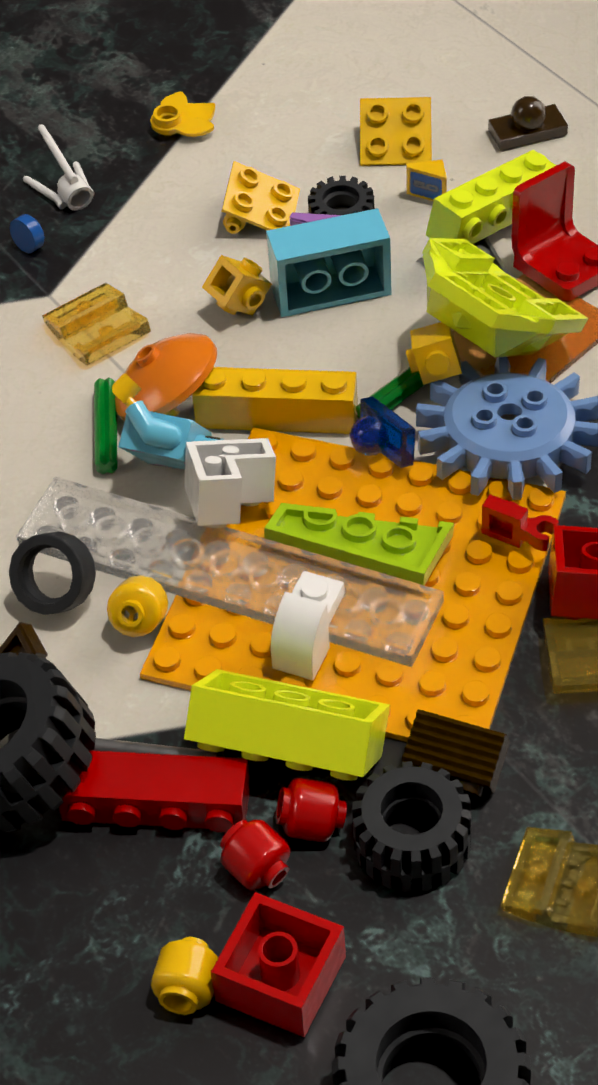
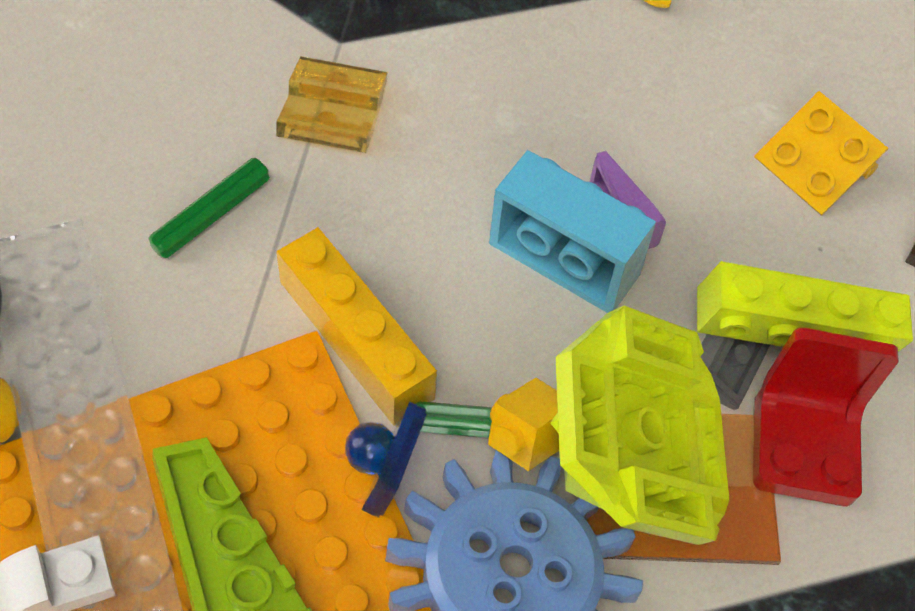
camera: 40 degrees right, 10 degrees up
medium azure torso [112,373,224,470] -> none
orange dish [115,333,217,421] -> none
white brick [184,438,276,528] -> none
yellow brick [202,255,272,316] -> none
yellow hinge [221,161,300,234] -> none
black tyre [308,176,375,215] -> none
slope [406,159,447,201] -> none

